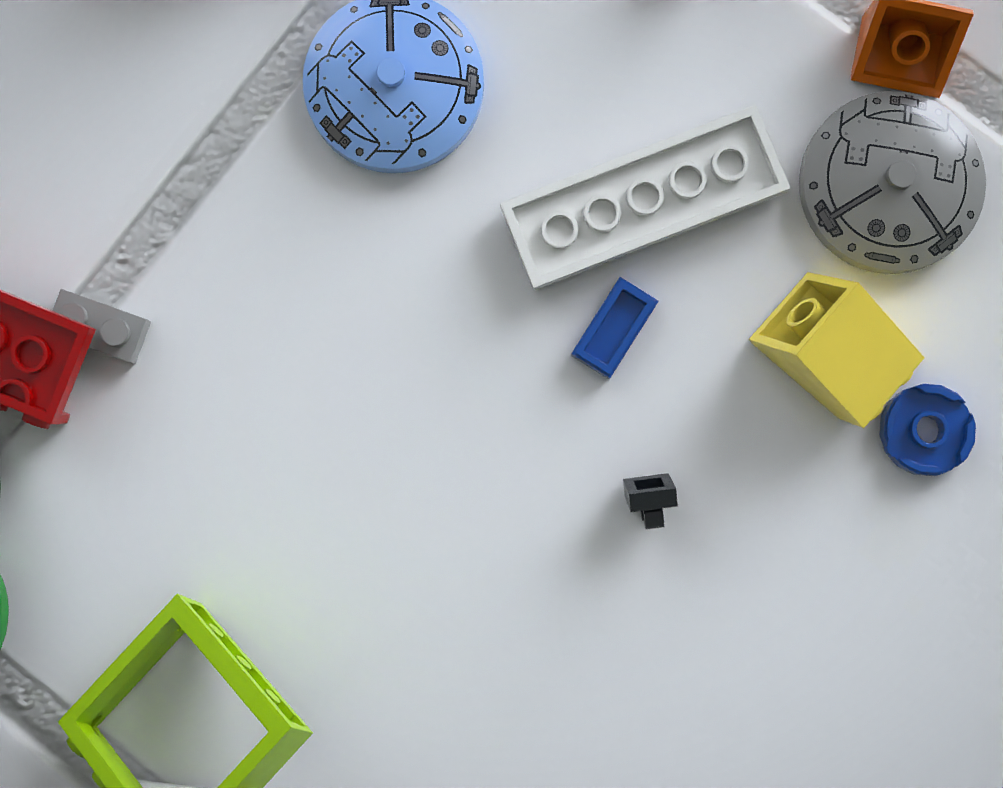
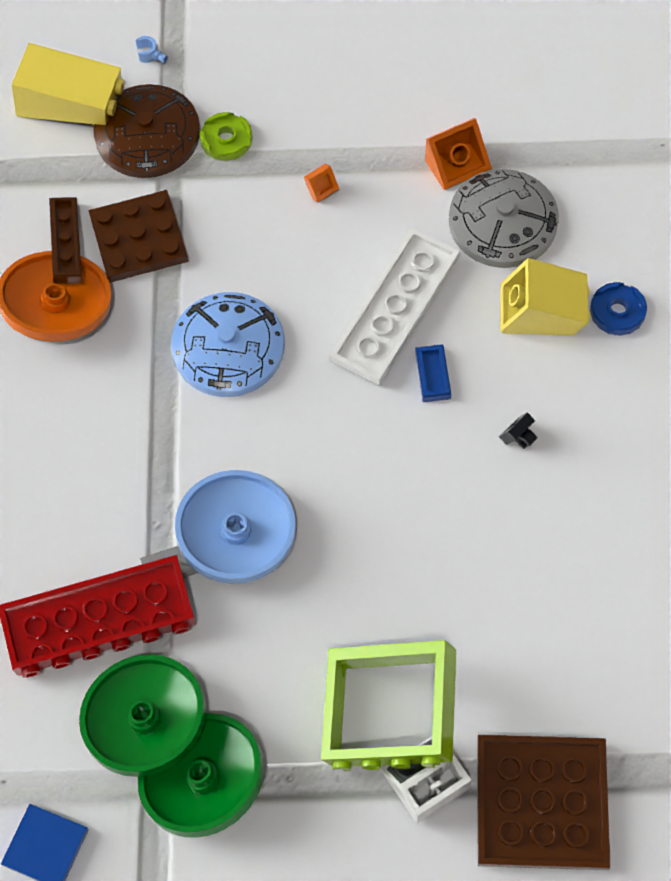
camera: 40 degrees left, 20 degrees down
none -> light blue dish [175,470,296,584]

